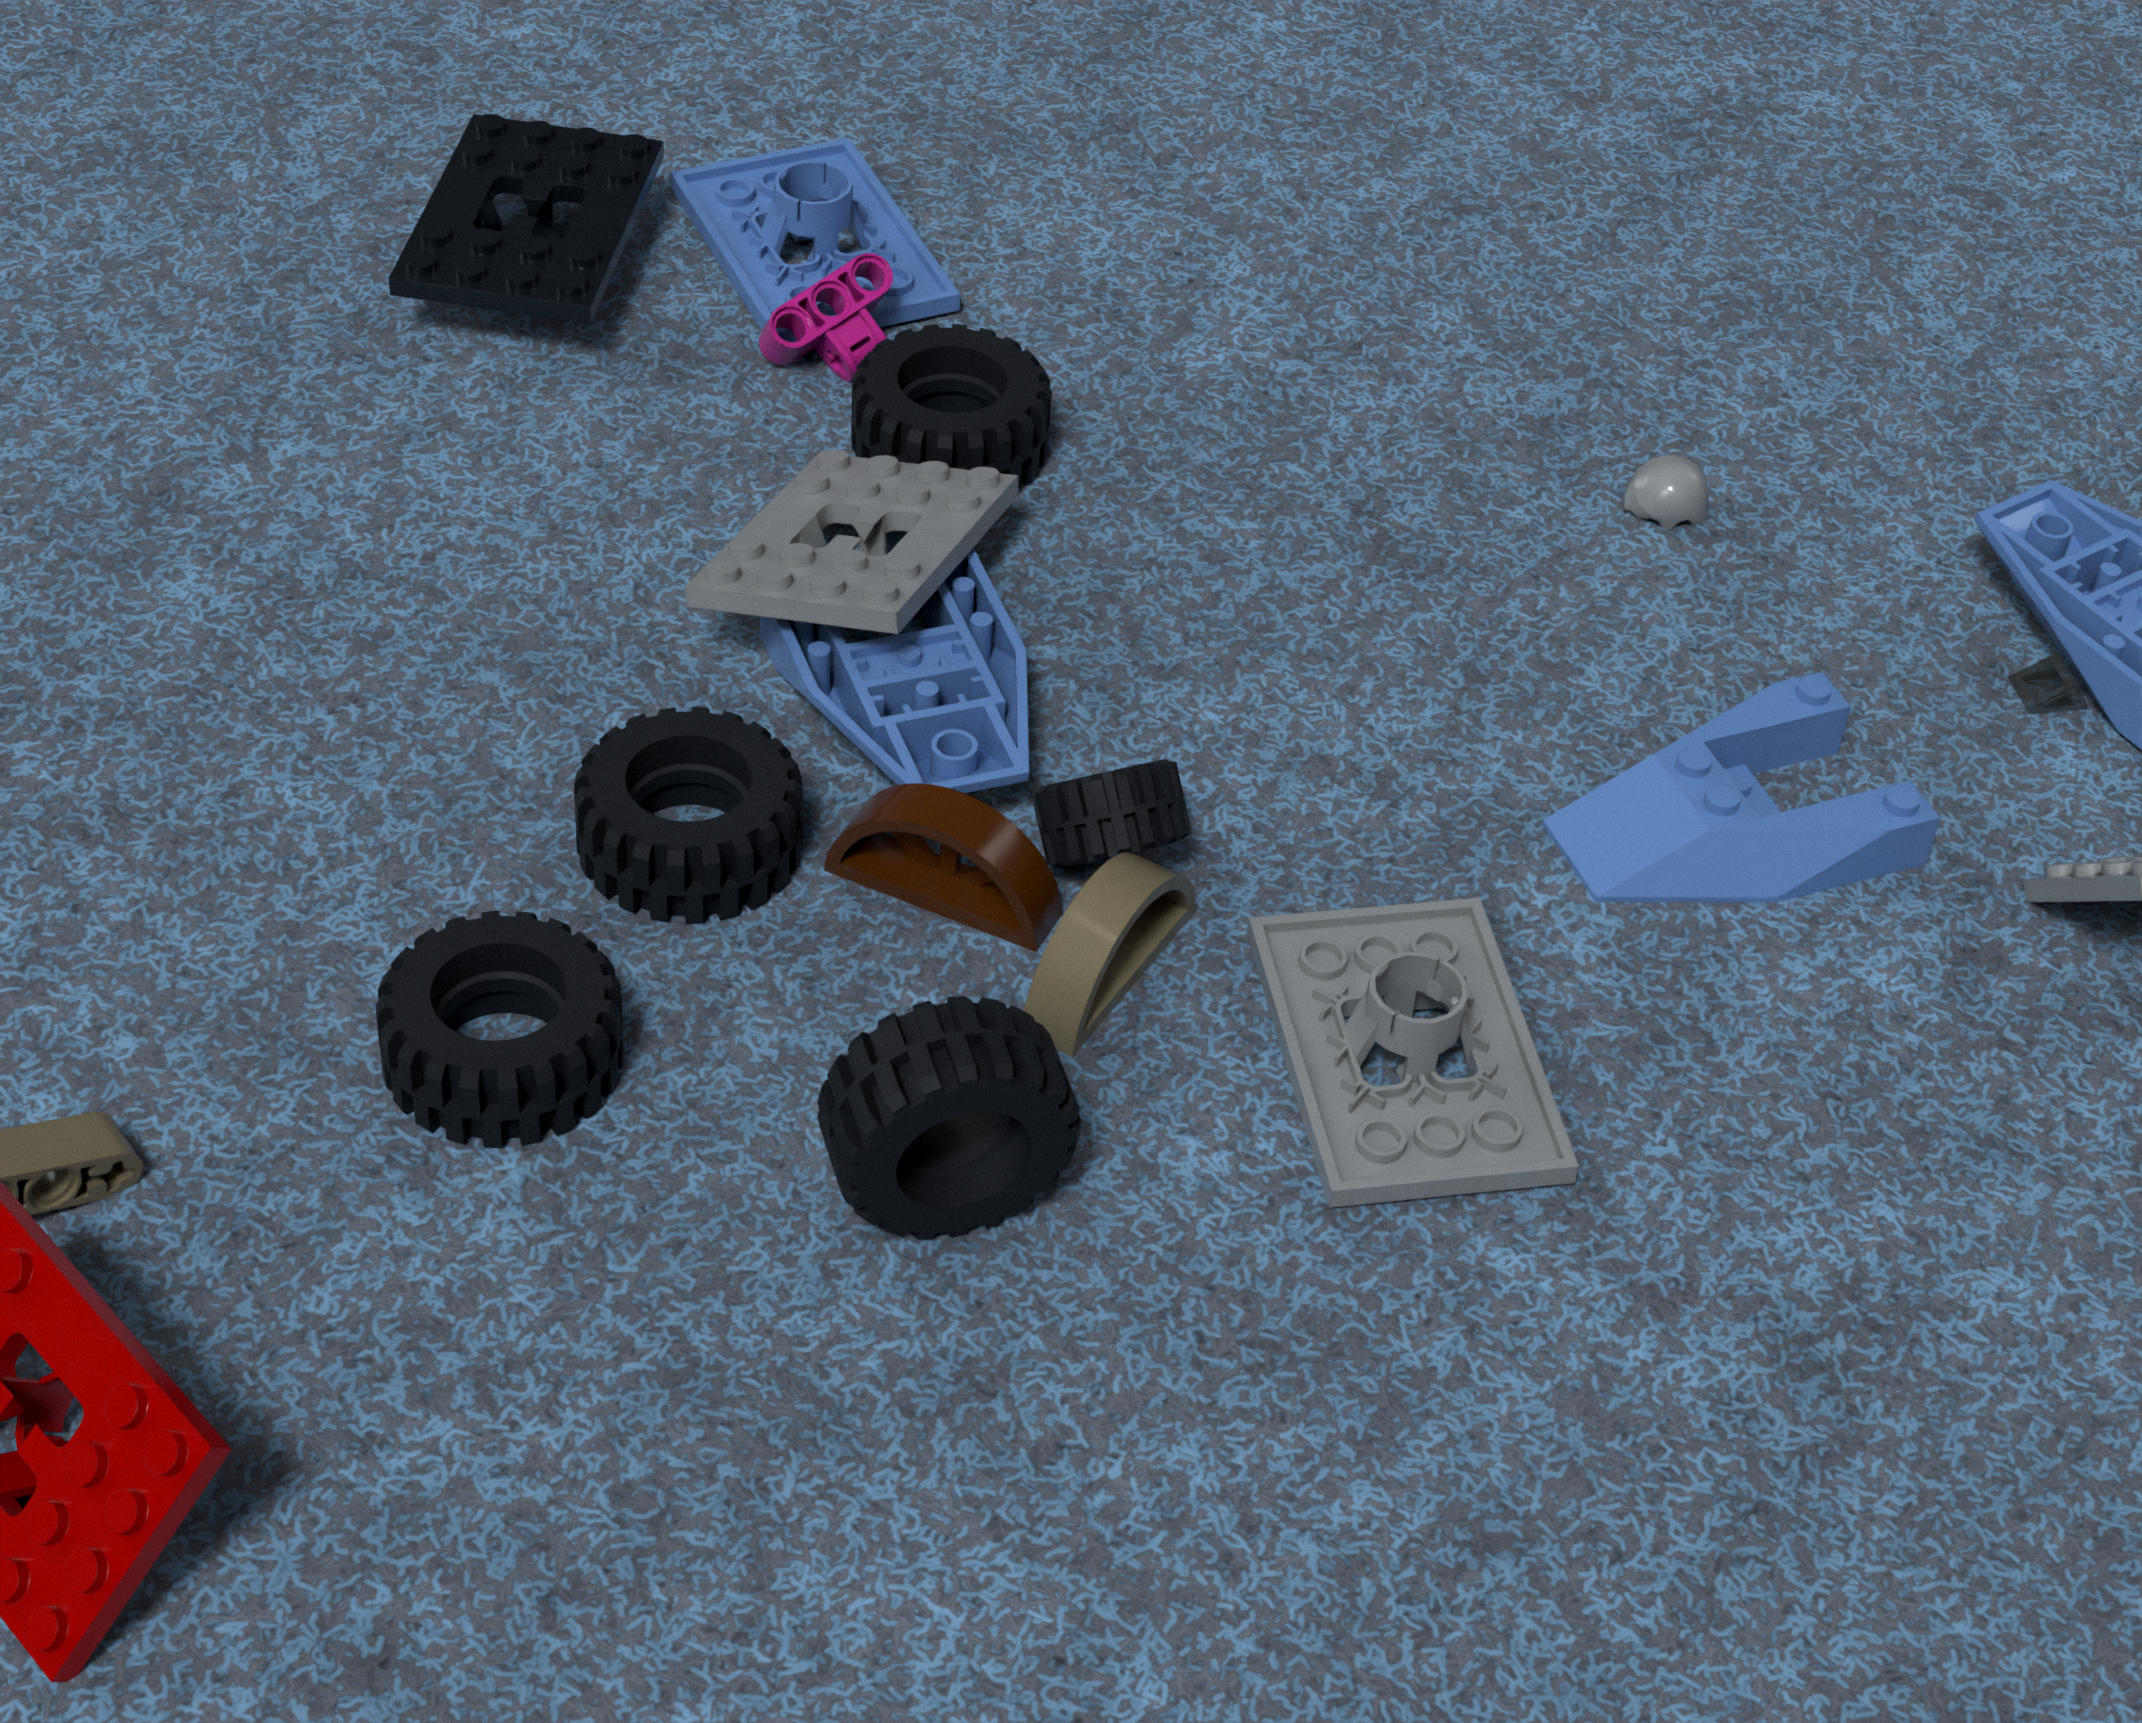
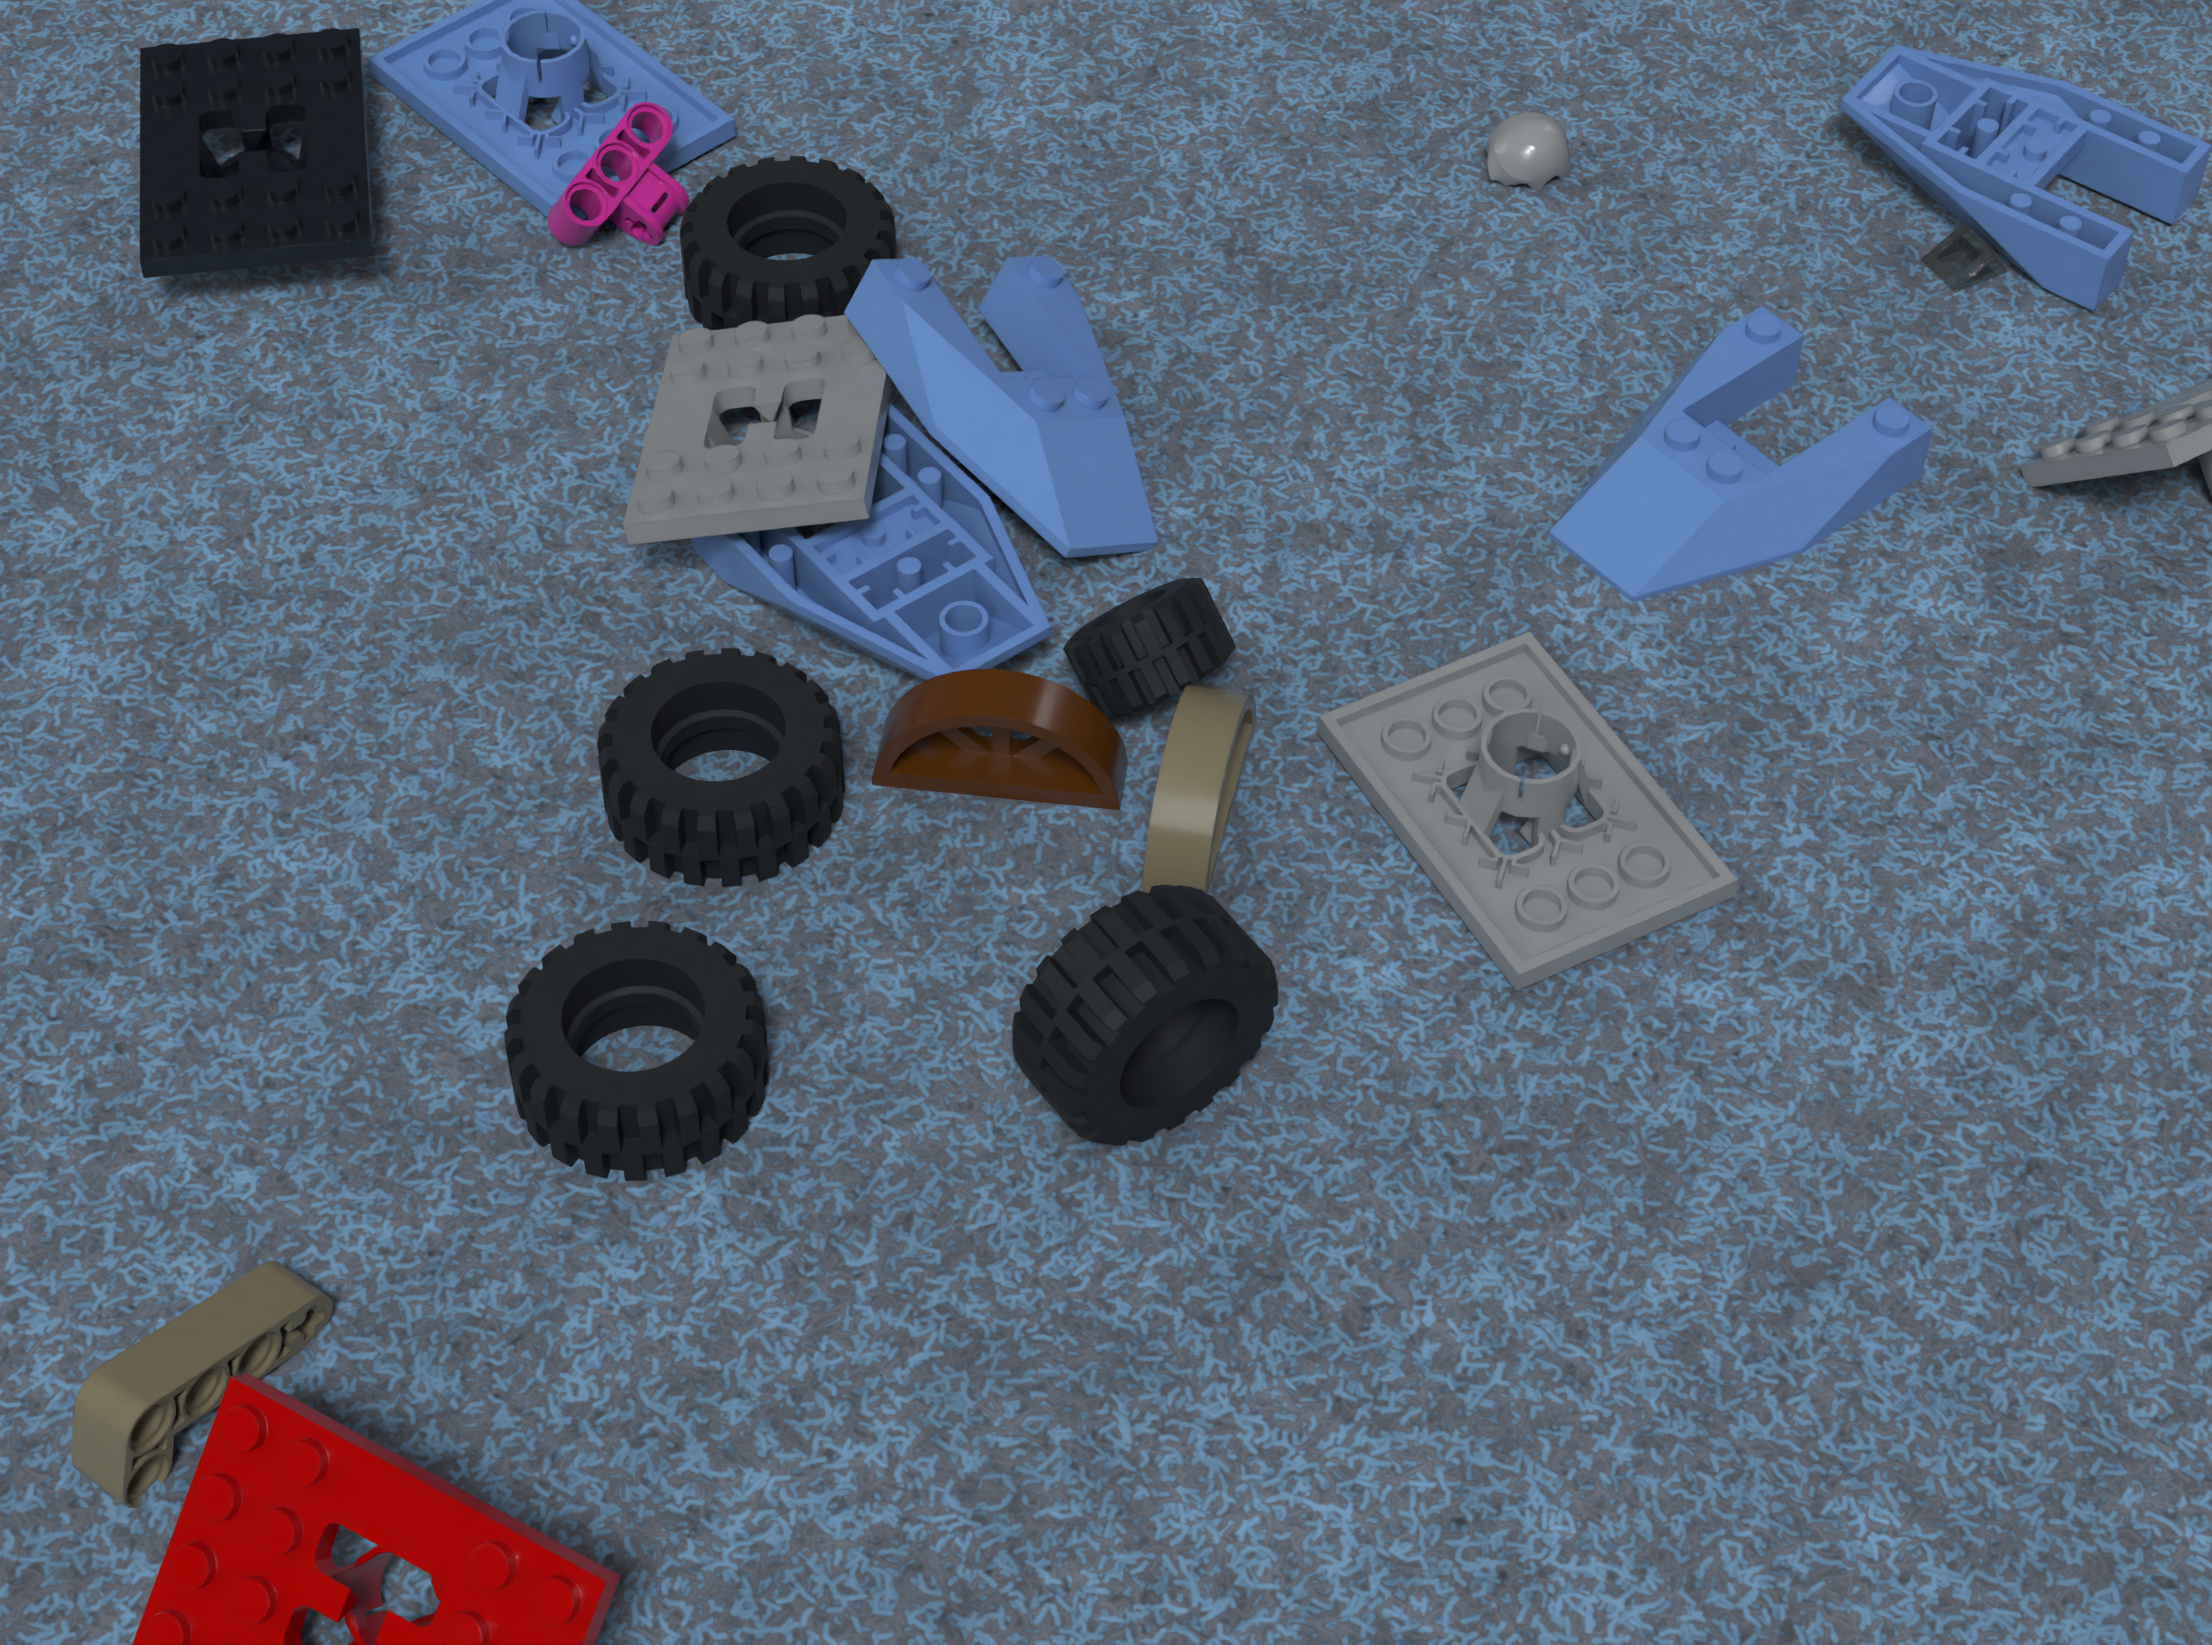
camera: 15 degrees left, 5 degrees up
none -> medium blue wedge [844,256,1159,558]

